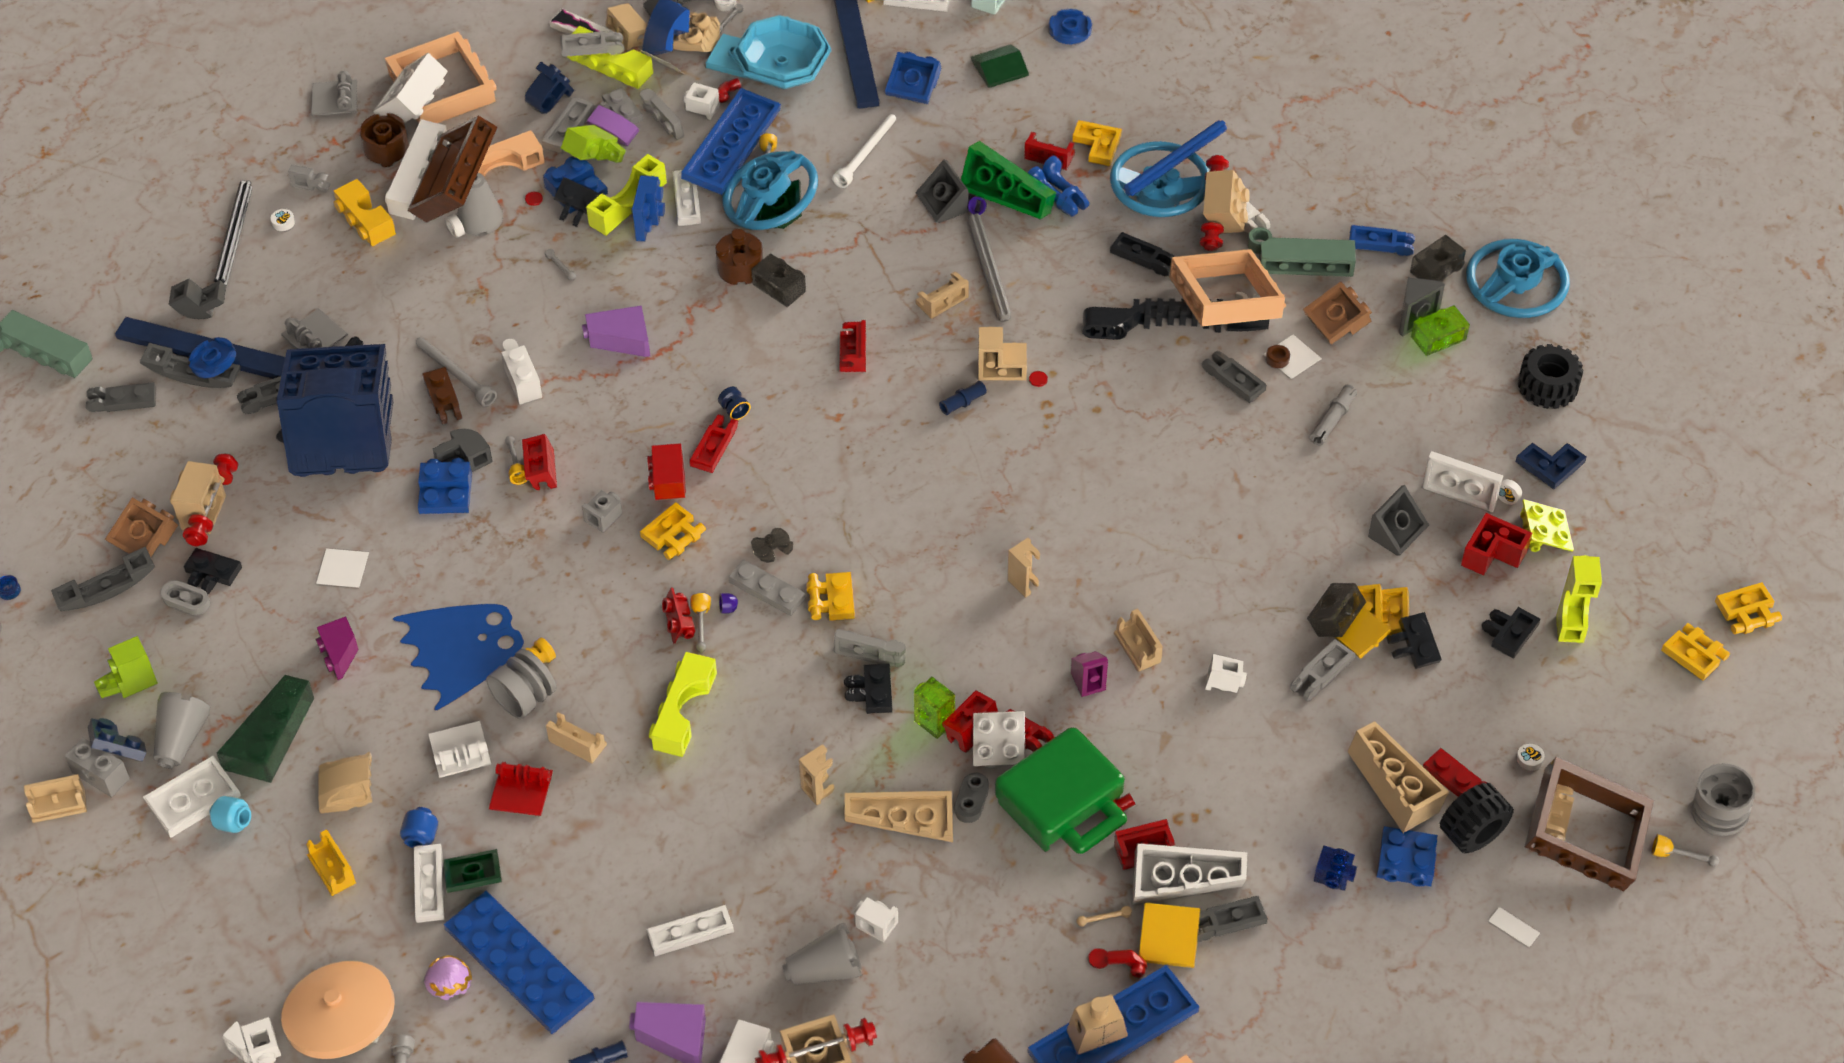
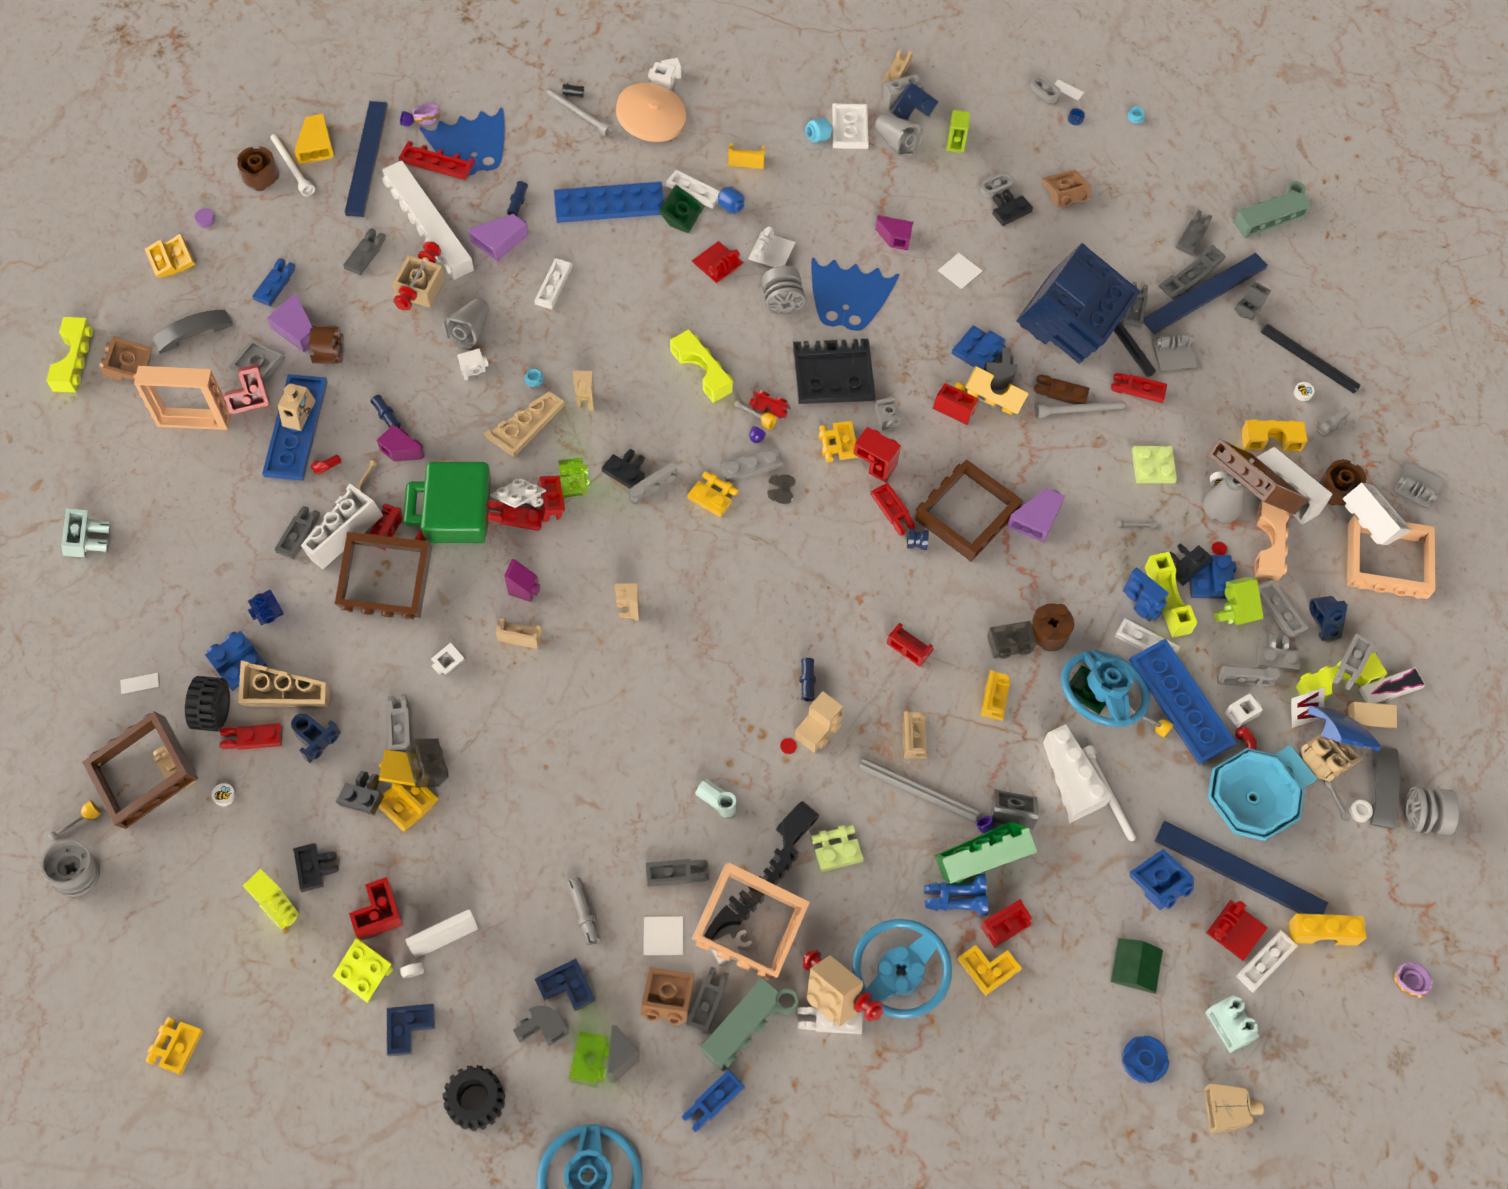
camera: 125 degrees right, 10 degrees up
dark grey slope [51,546,155,611] -> none
tan brick [170,453,239,546] -> none
blue tile [189,337,236,378] -> none
clear green wedge [217,675,314,783] -> none
tan slope [318,752,372,814] -> none
lavender hair [424,955,472,1000] -> none
white brick [501,339,542,405] -> none
yellow wheel [525,637,556,664] -> none
tan hinge [546,712,607,764] -> none
medium lavender slope [587,105,639,146] -> none
dark grey plate [955,773,989,823] -> none
red piece [1088,948,1109,969] -> none
black hinge [1110,232,1175,277] -> none
blue axle [1124,120,1227,196] -> none
yellow slope [1139,903,1200,968] -> none
reddish brown tile [1266,345,1290,368] -> none
dark grey slope [1368,485,1429,556] -> none
clear smoke brick [1410,235,1466,282] -> none
yellow plate [1661,623,1730,681] -> none
none -> dark blue pin [291,713,341,763]
none -> reddish brown window [335,532,432,620]
none -> dark blue pin [370,395,401,429]
none -> magenta slope [376,425,424,461]
none -> dark grey brick [513,1006,569,1046]
none -> medium azure plate [524,369,544,387]
none -> dark blue plate [534,959,596,1011]
none -> dark grey hinge [686,966,729,1034]
none -> light aqua piece [695,779,737,818]
none -> black hinge [793,338,876,404]
none -> yellowish green plate [811,825,863,872]
none -> reddish brown window [915,459,1023,562]
none -> yellow arch [965,366,1029,415]
none -> yellow hinge [980,670,1011,721]
none -> white wedge [1043,724,1111,824]
none -> red hinge [1111,373,1168,403]
none -> yellowish green plate [1132,446,1177,483]
none -> red hinge [1206,899,1268,961]

